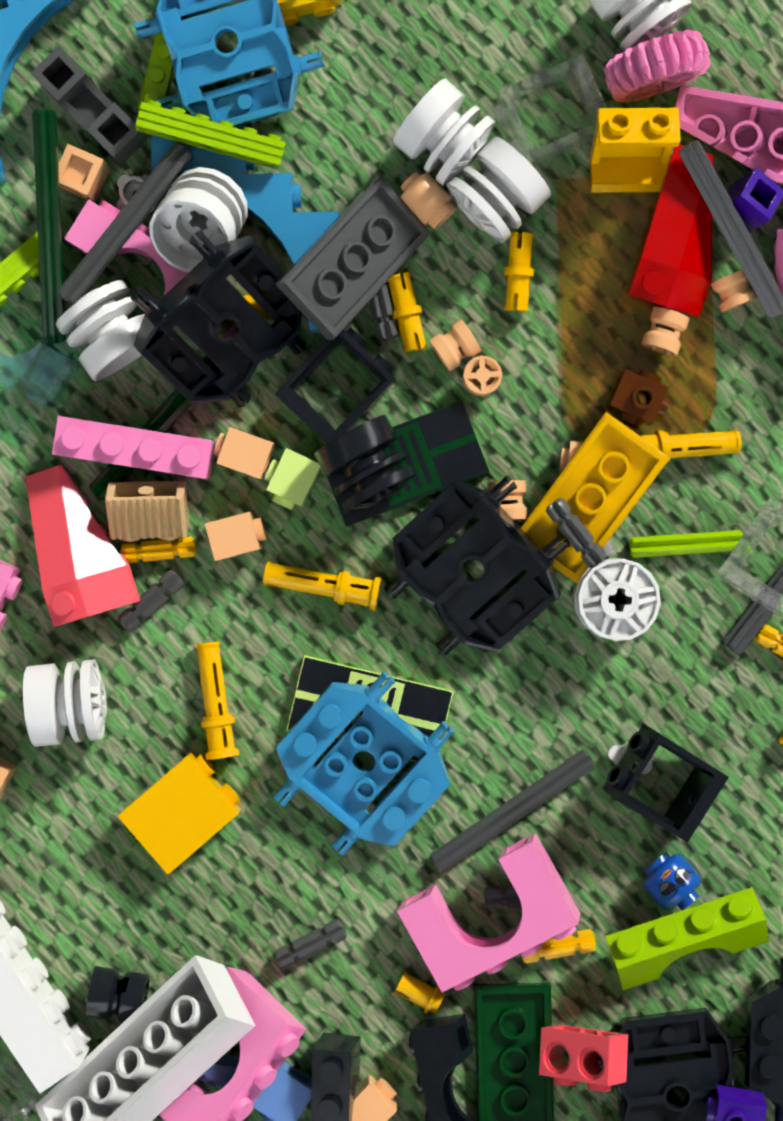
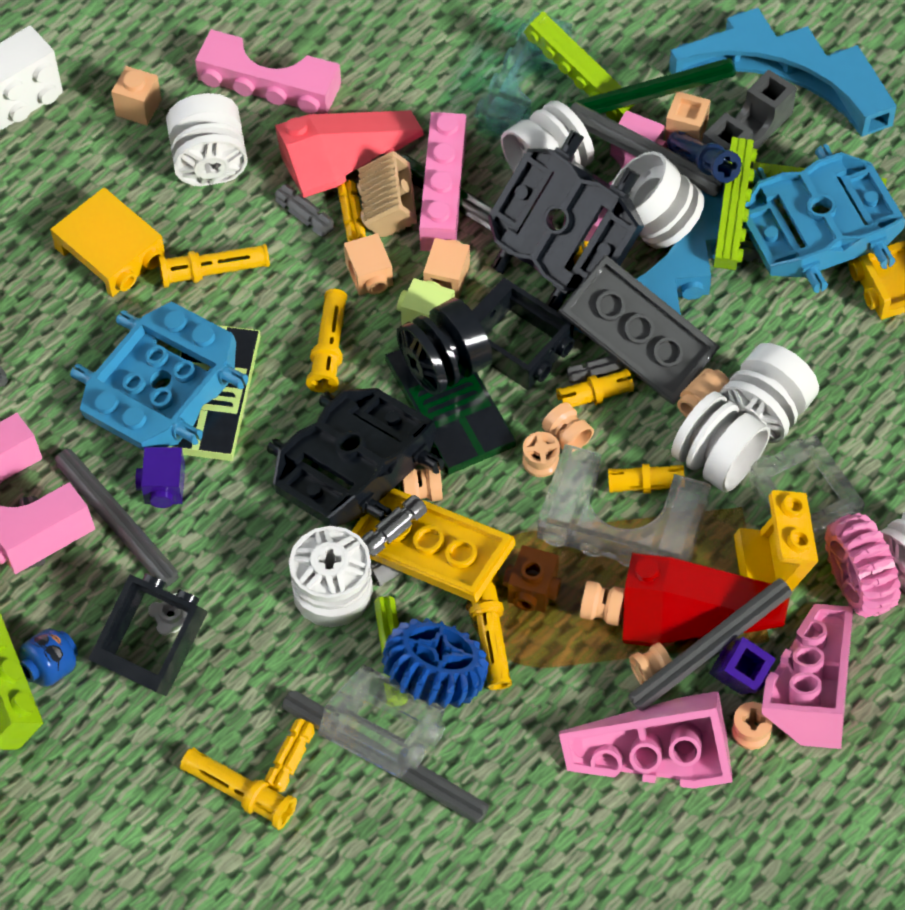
camera: 90 degrees right, 30 degrees down
none -> dark purple brick [135,447,185,508]
none -> blue gear [381,618,489,709]
none -> clear arch [537,444,712,567]
none -> dark blue pin [667,131,742,183]

